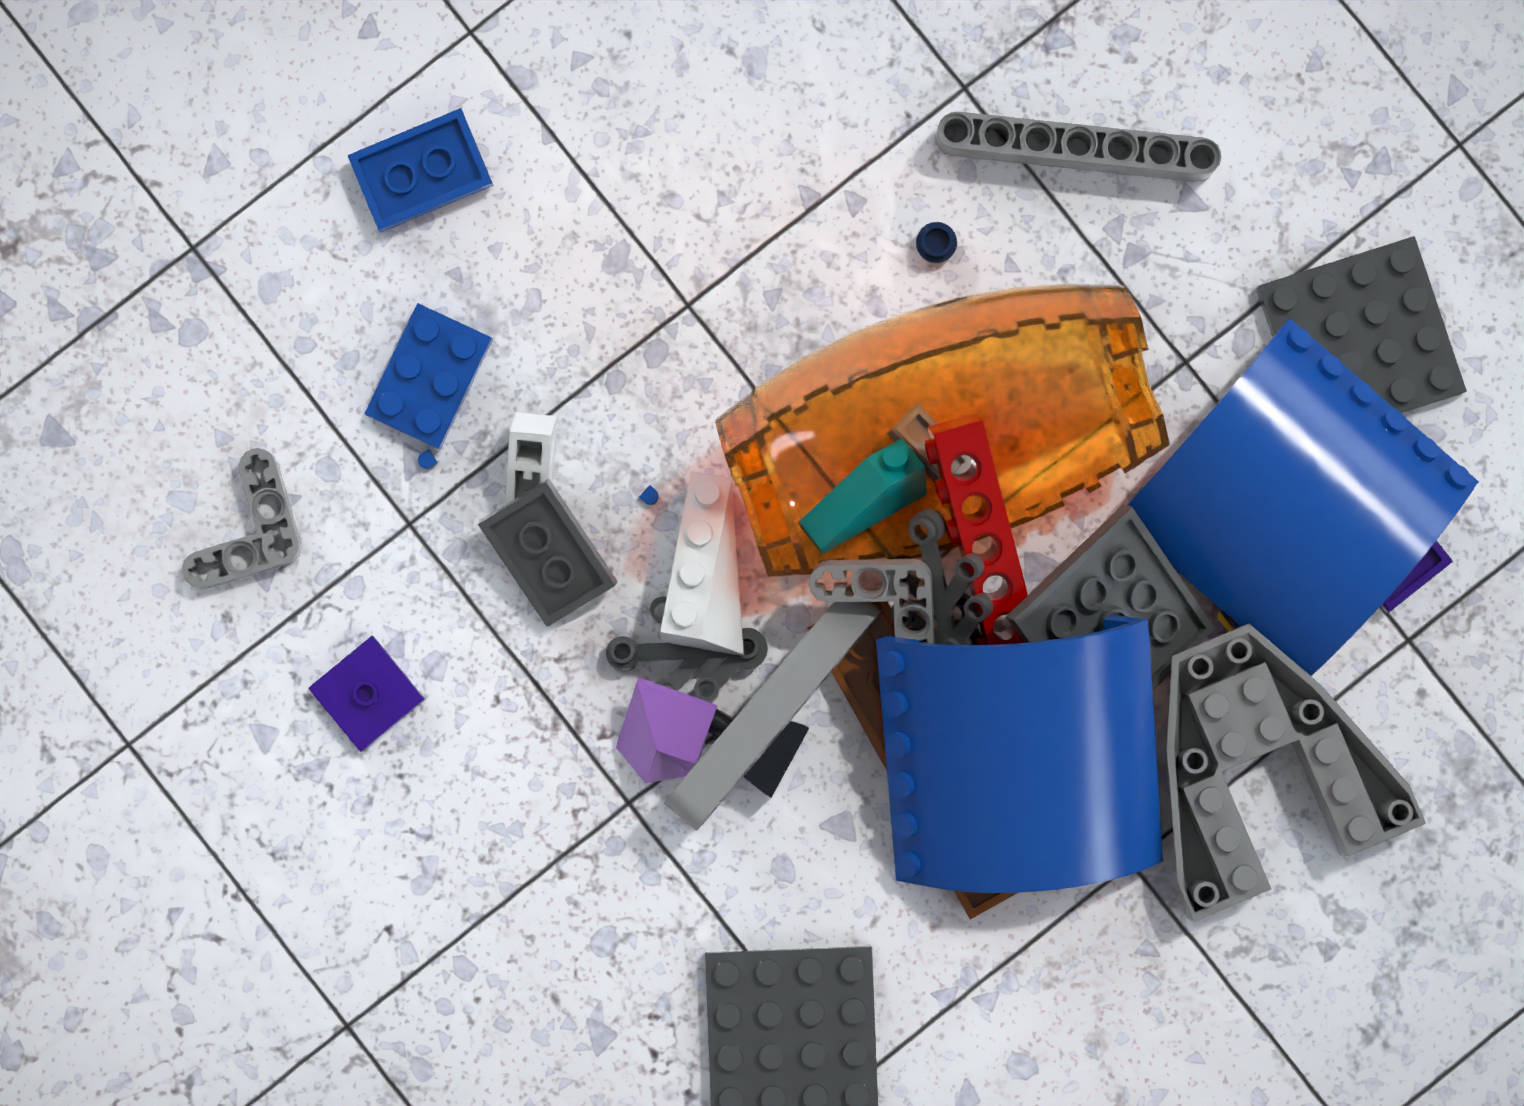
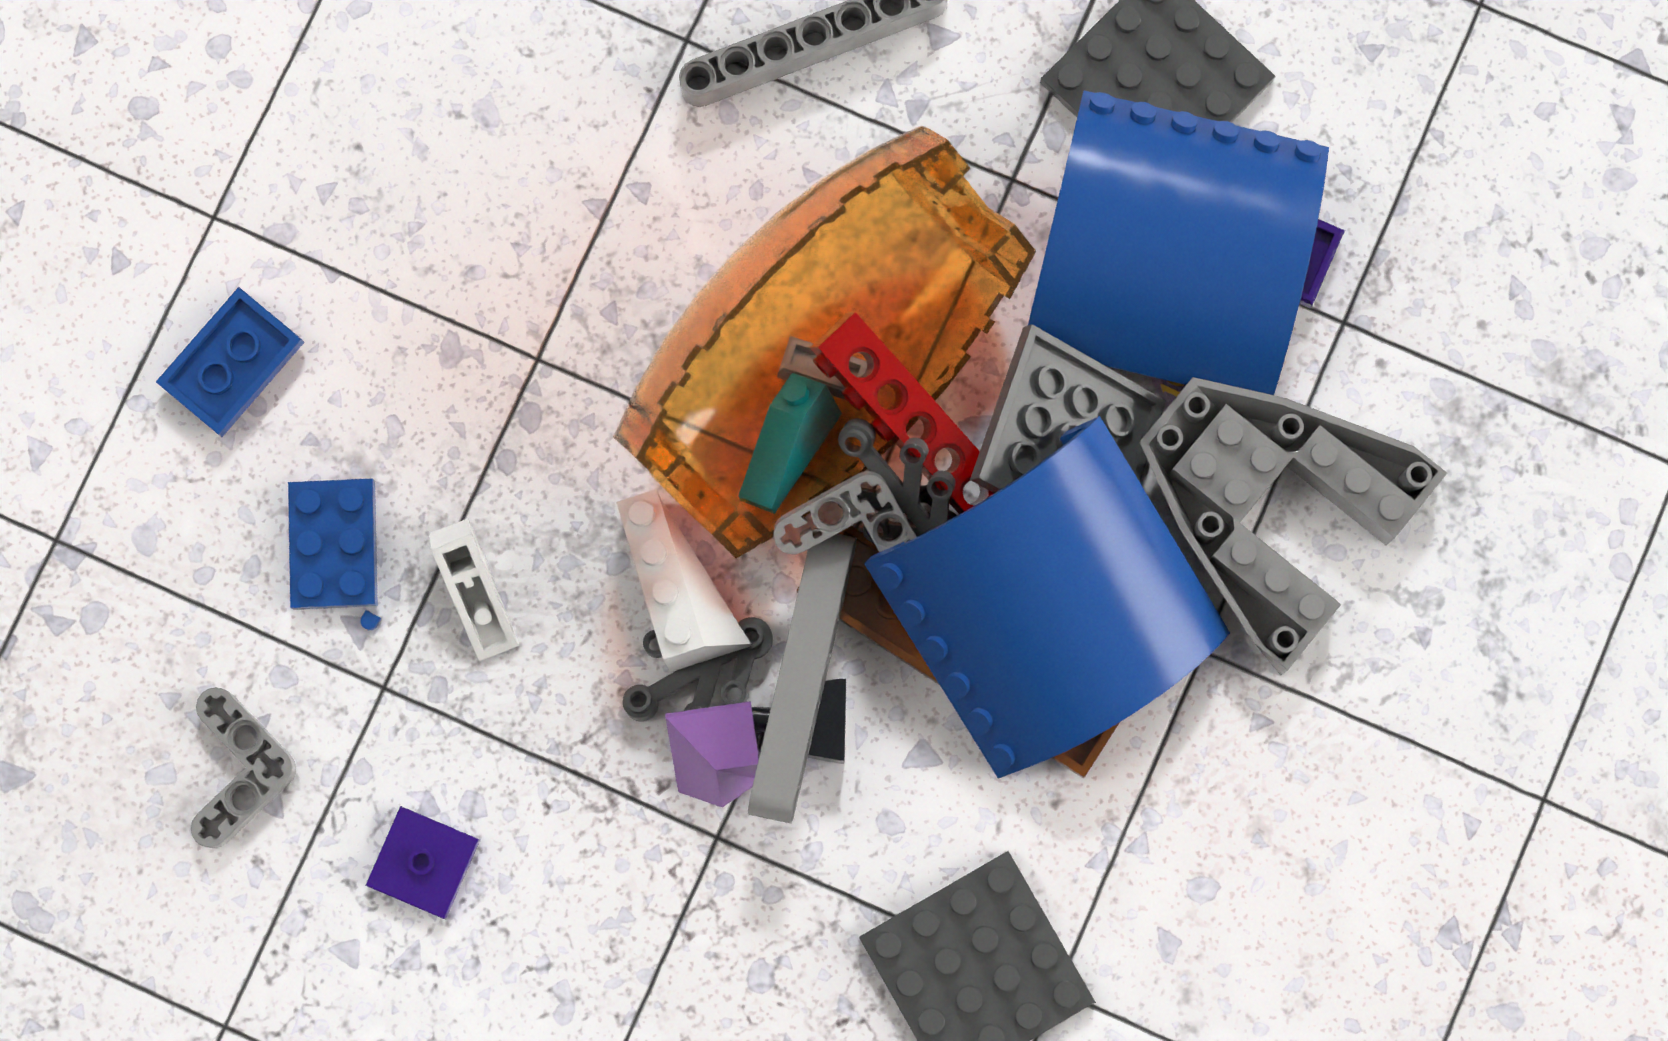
camera: 25 degrees left, 5 degrees down
dark grey plate [478,479,618,627] -> none
blue piece [639,485,659,505] -> none
dark blue plate [916,222,957,263] -> none

